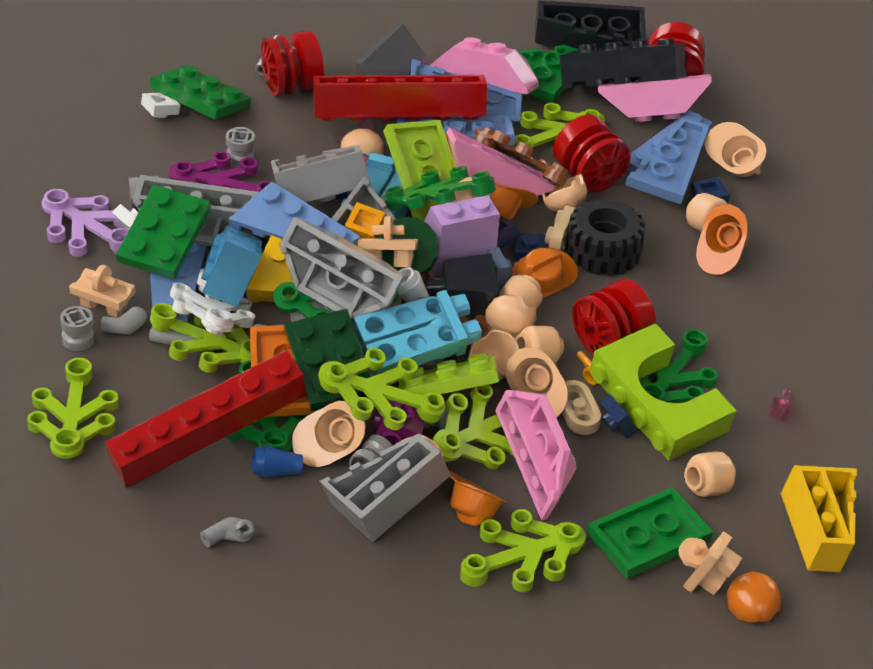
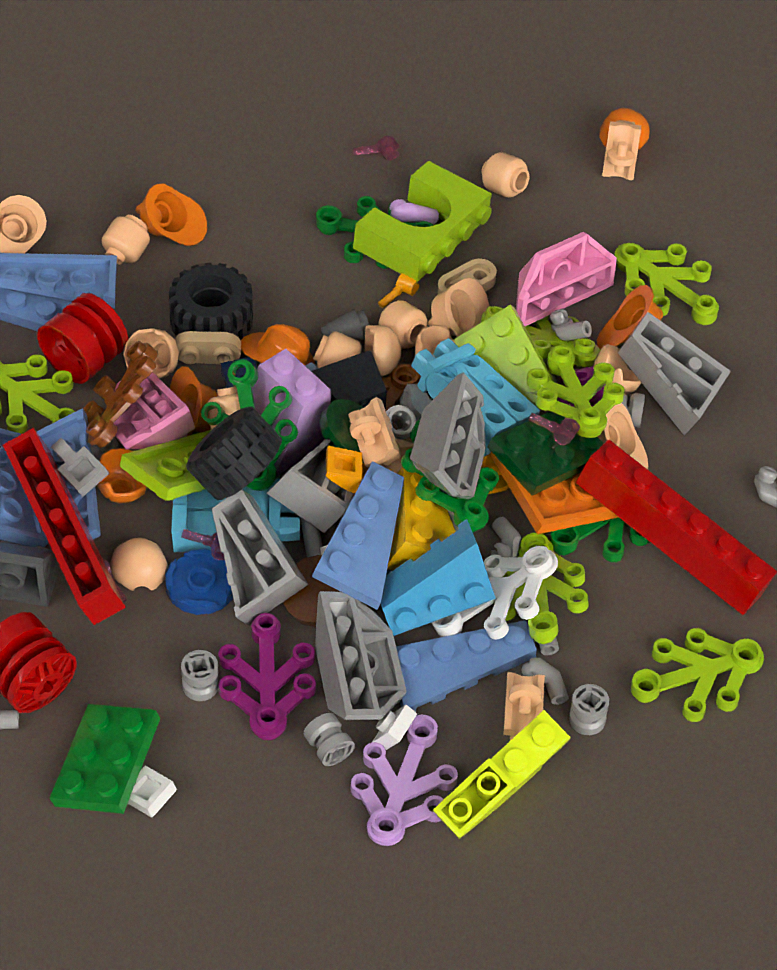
camera: 110 degrees left, 10 degrees up
green plate [116,184,211,279] -> none
blue cone [252,444,303,478] -> none
red wheel [572,278,657,355] -> none
green plate [587,487,713,579] -> none
dark blue plate [600,394,636,439] -> none
dark blue plate [690,177,730,204] -> none
yellow wedge [781,465,857,572] -> none
none -> light grey plate [51,438,109,497]
none -> black tyre [186,406,282,500]
none -> dark grey cone [320,309,369,341]
none -> lavender arm [390,199,439,225]
none -> neon yellow slope [433,710,570,839]
none -> clear pink hand [529,413,580,445]
none -> light grey arm [550,309,592,341]

